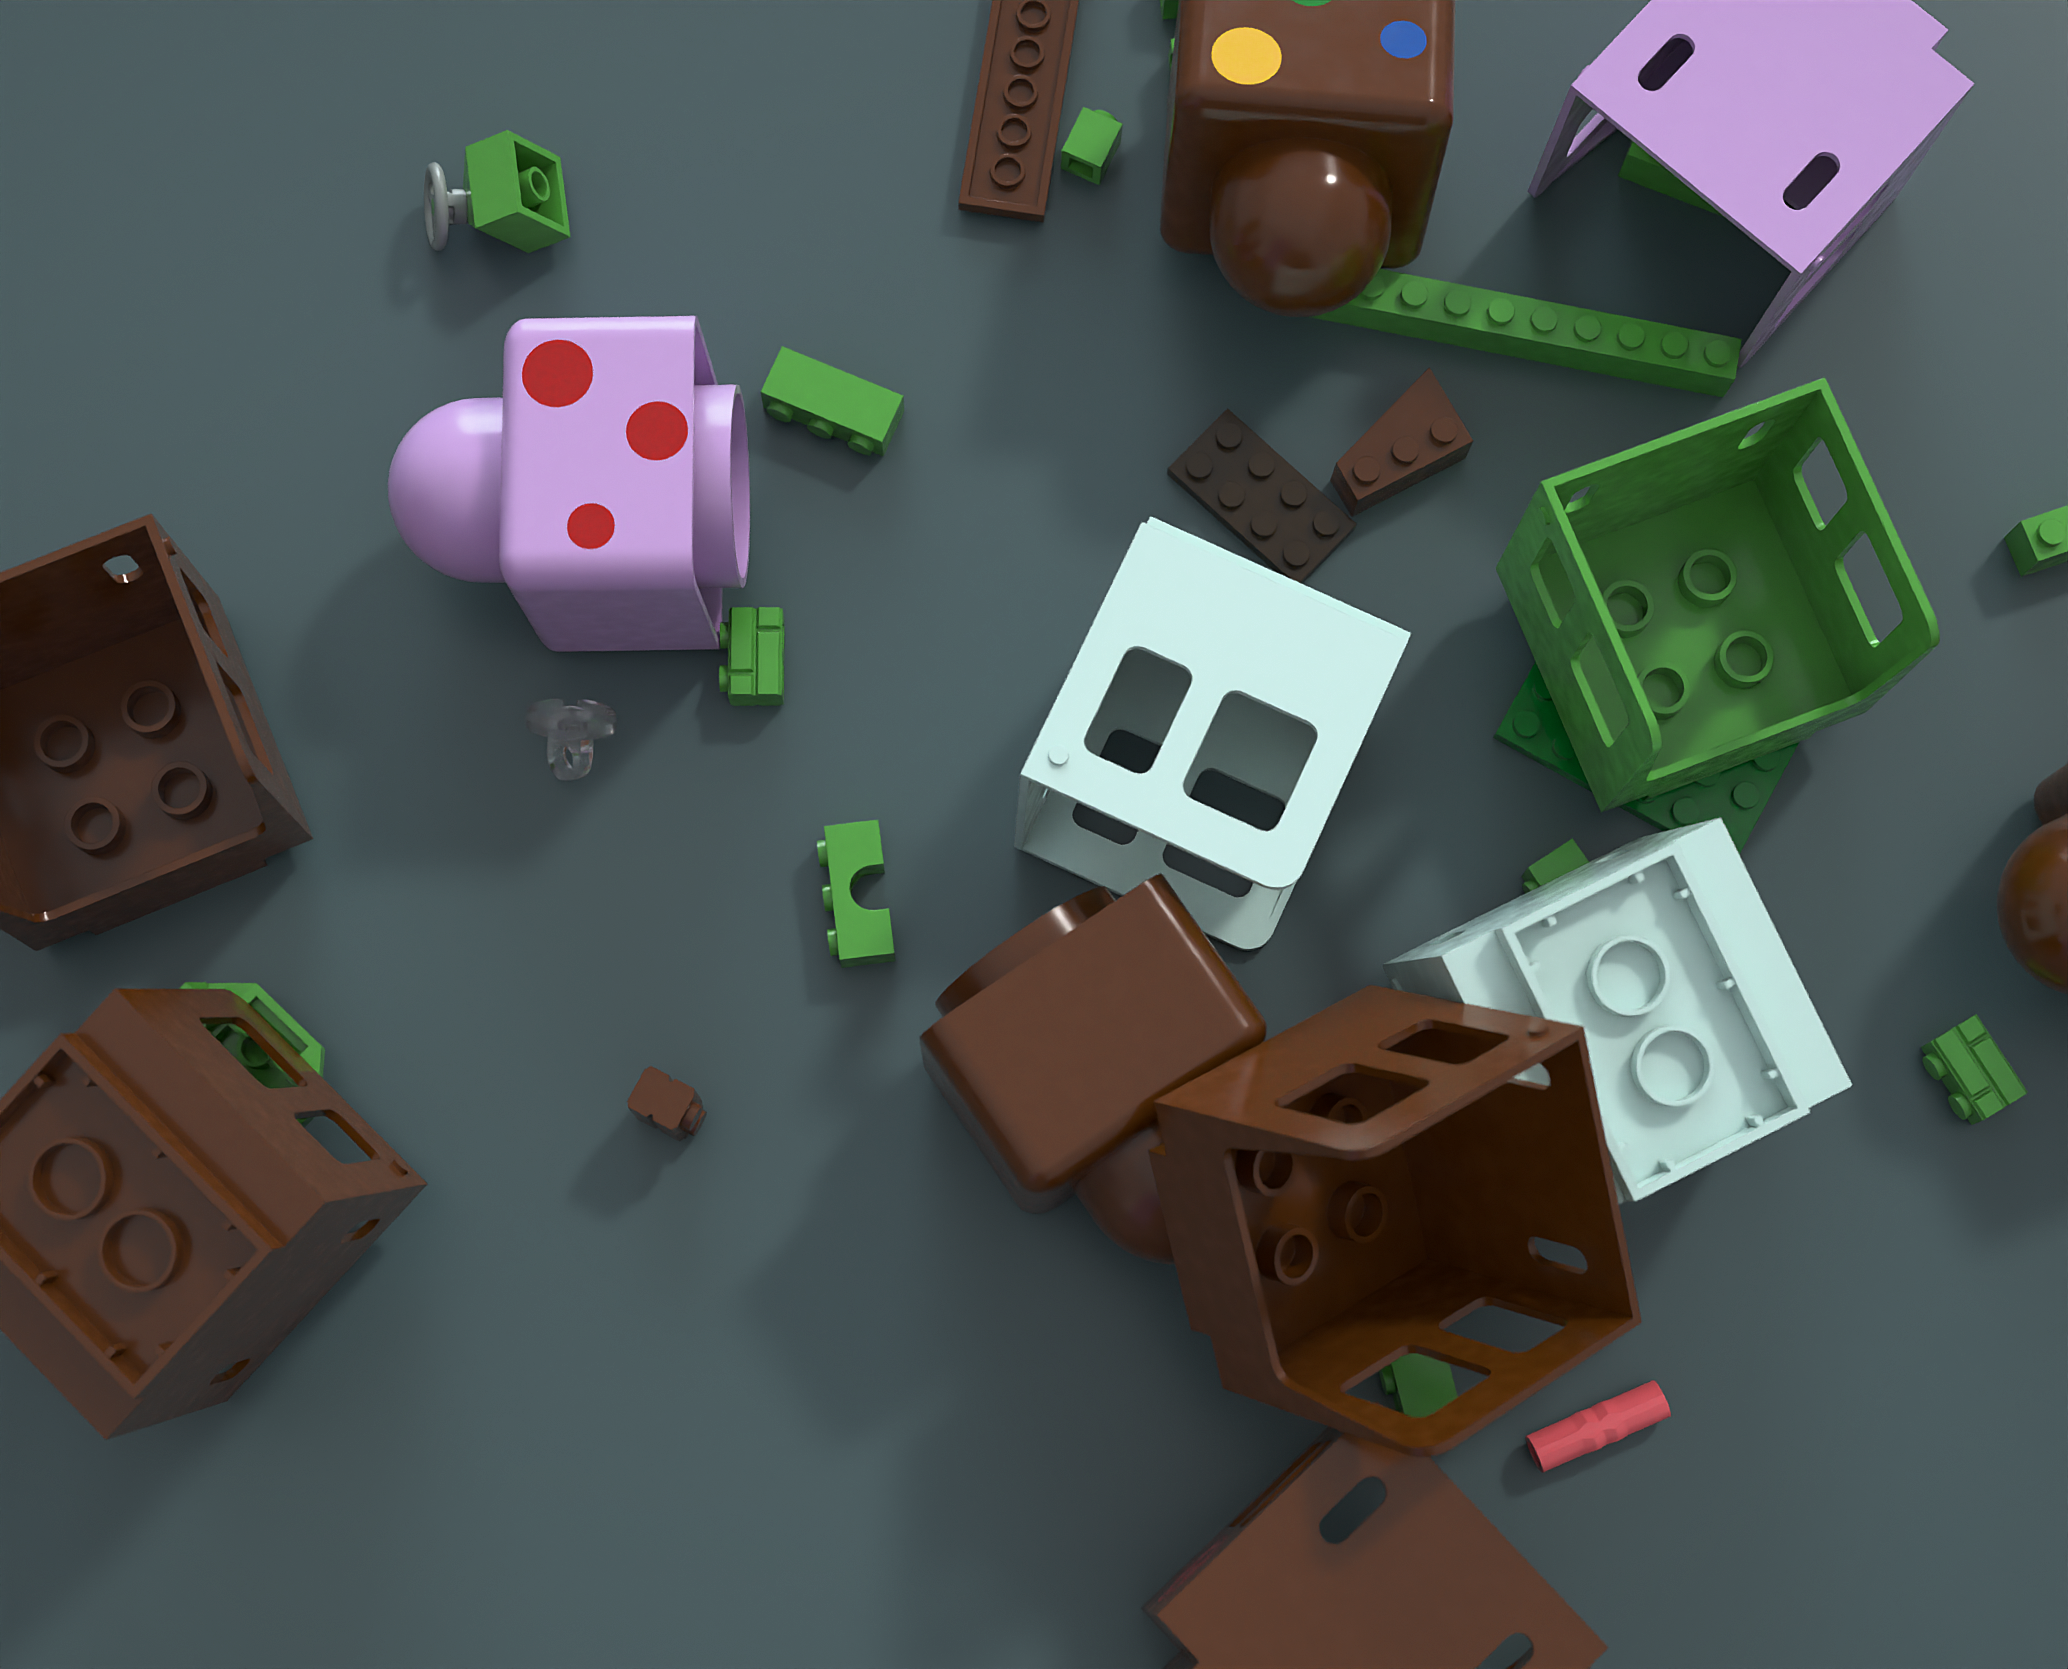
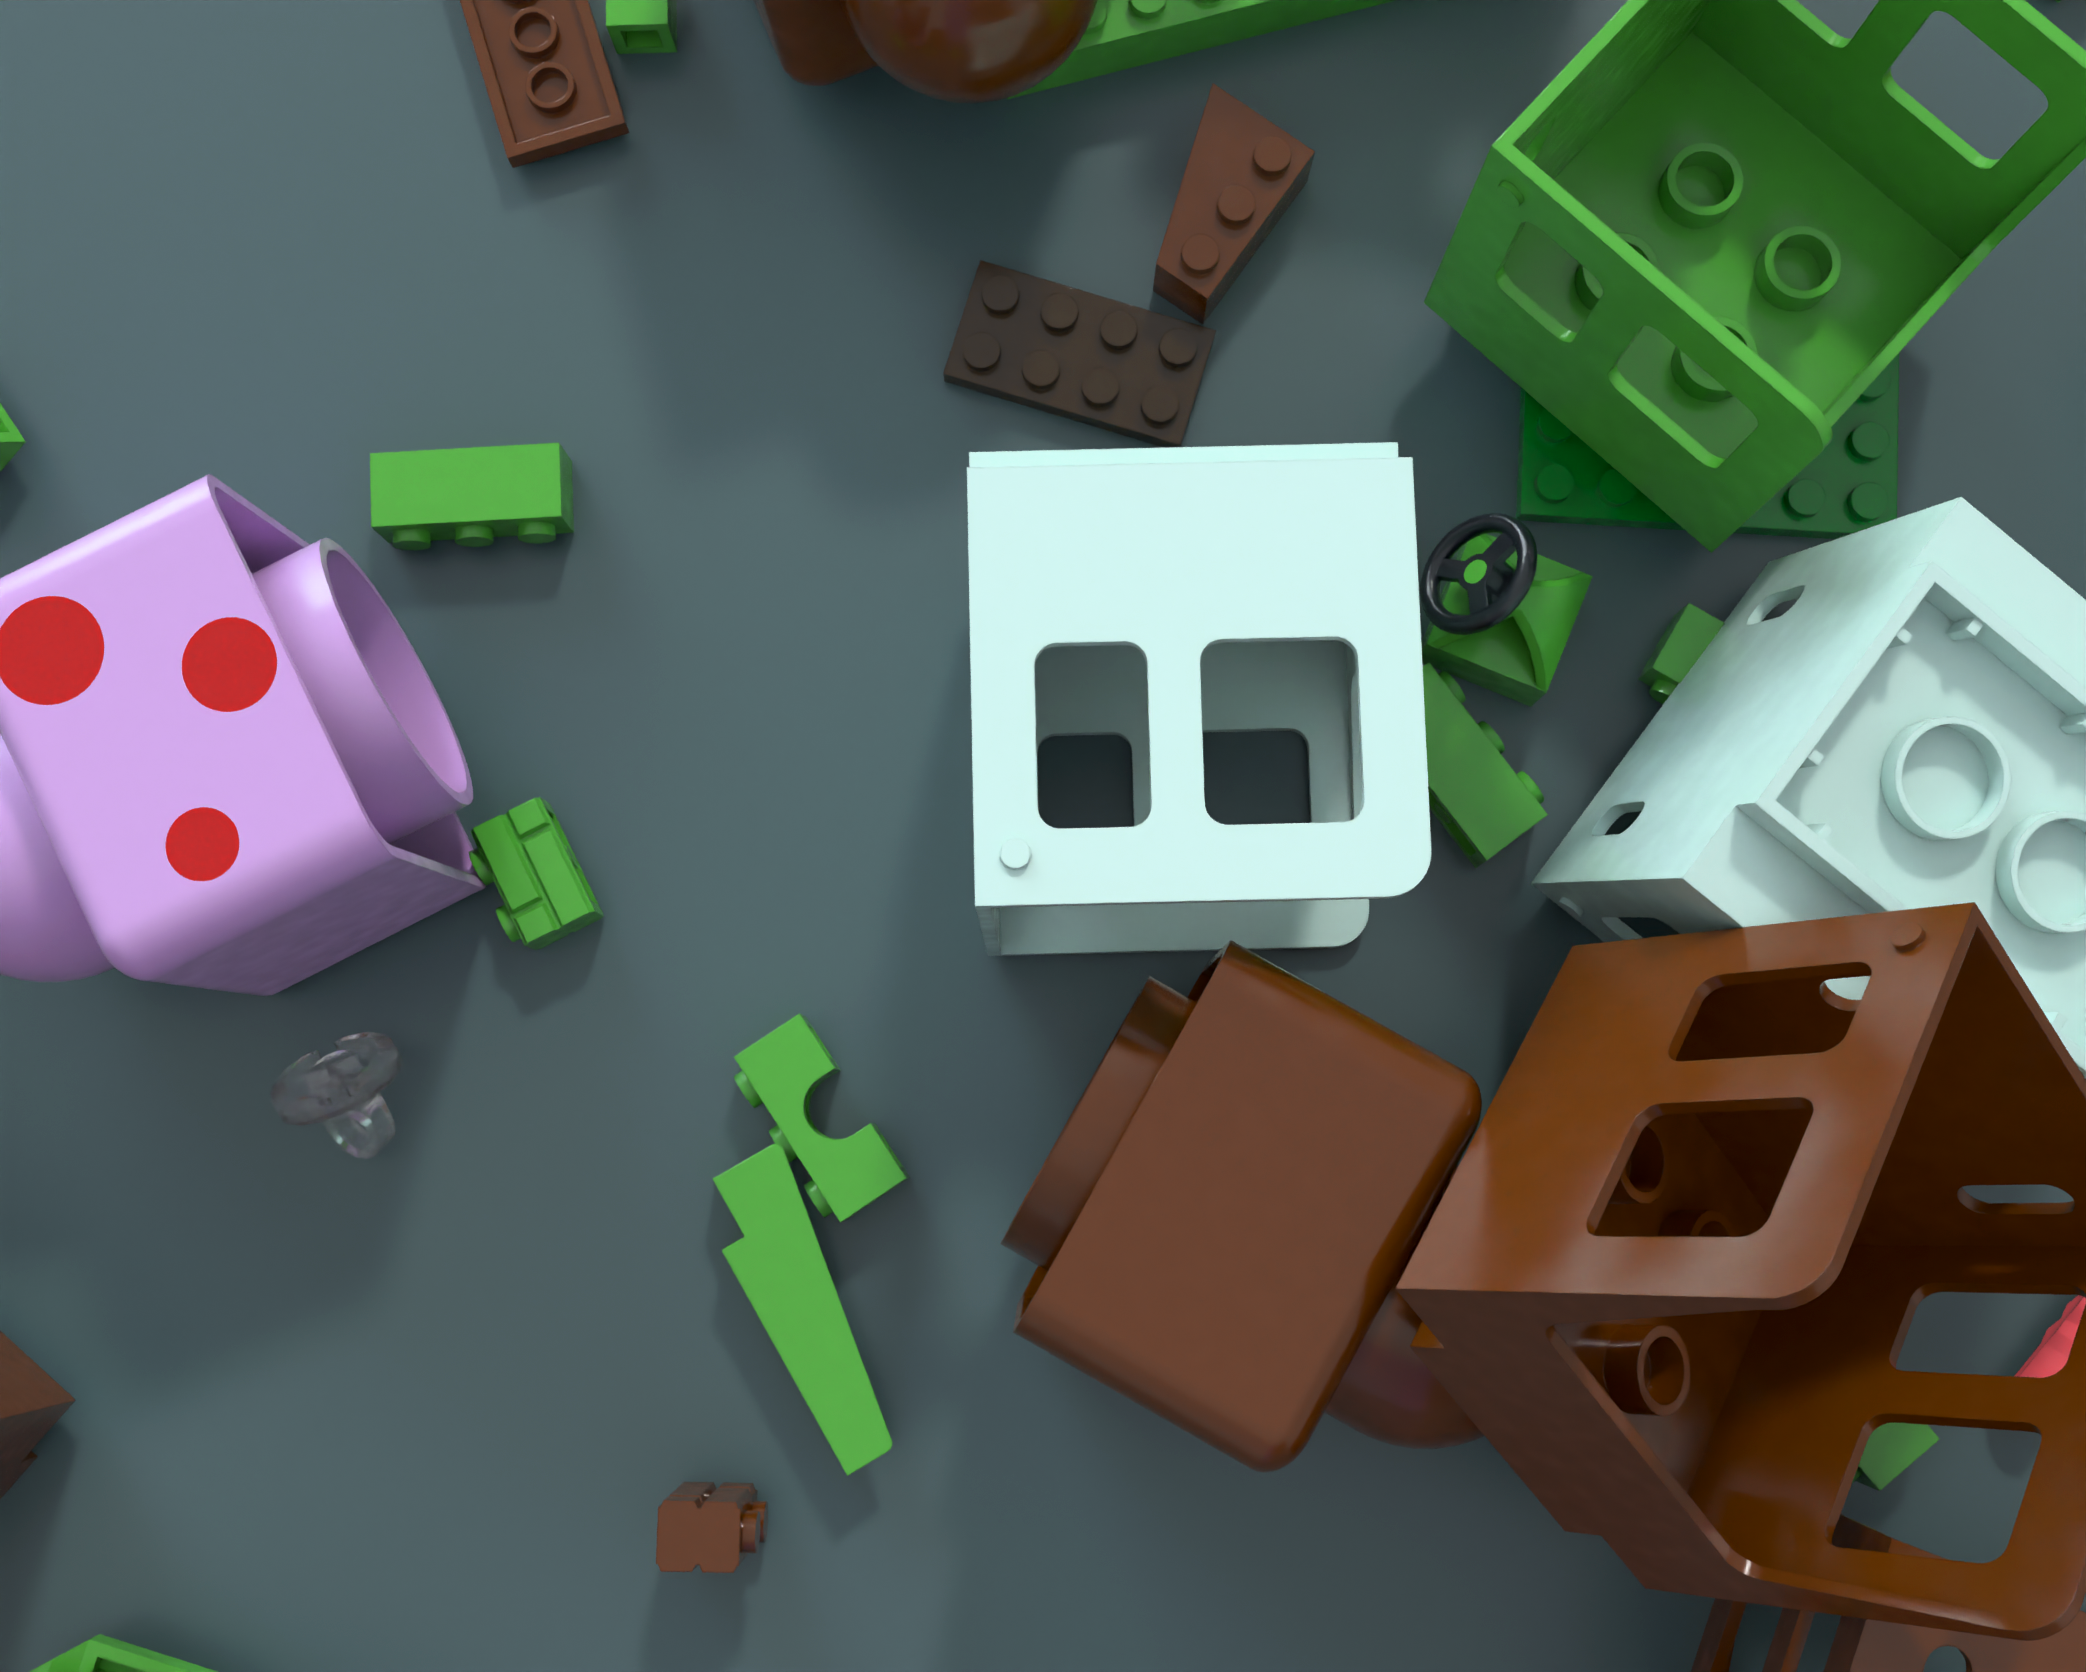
camera: 20 degrees left, 5 degrees up
none -> bright green wedge [713,1144,893,1476]
none -> bright green piece [1420,513,1593,707]
none -> bright green brick [1423,662,1548,868]

